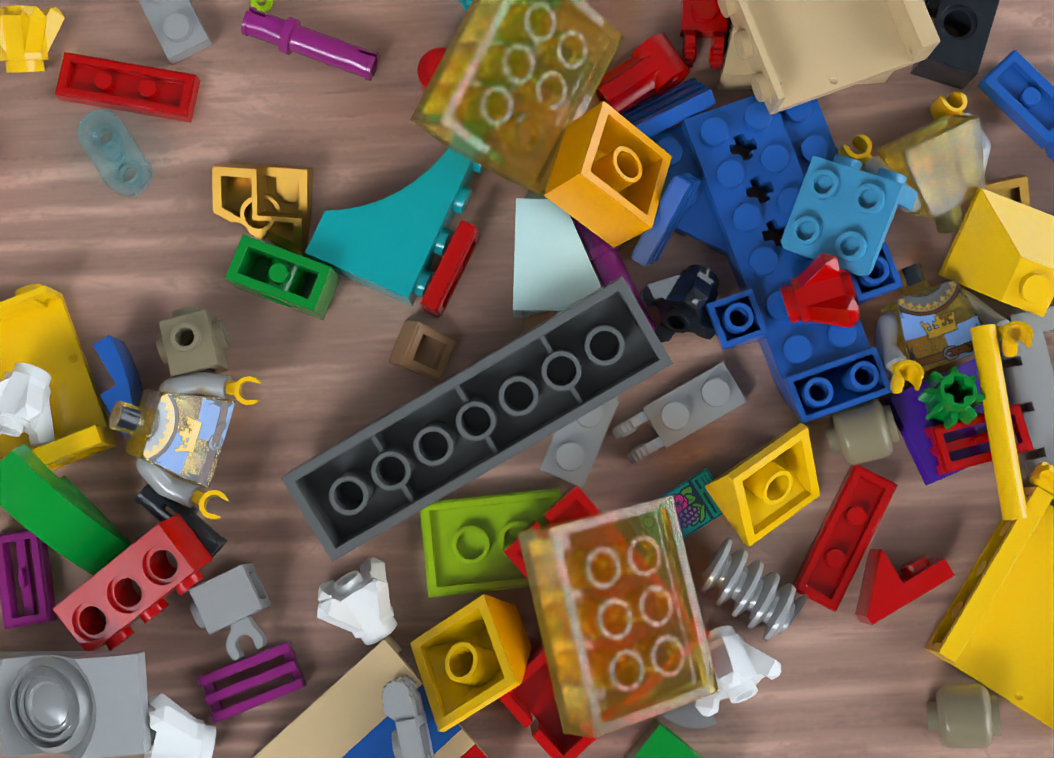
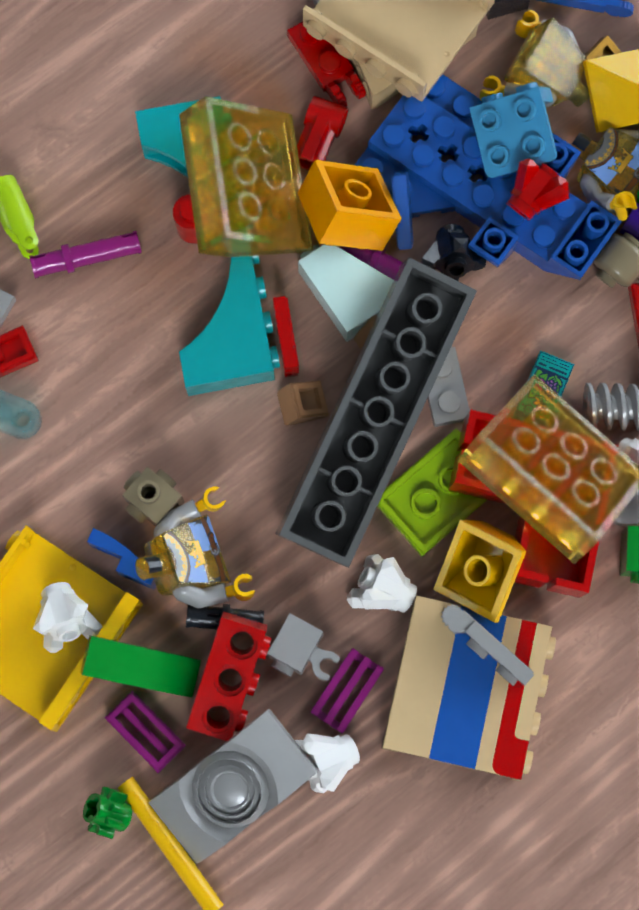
camera: 40 degrees left, 5 degrees down
pearl gold slope [212,161,313,257] -> none
green brick [225,234,340,320] -> none
light grey hinge [612,362,747,464] -> none
blue tile [620,77,716,137] -> none
yellow slope [704,423,820,547] -> none

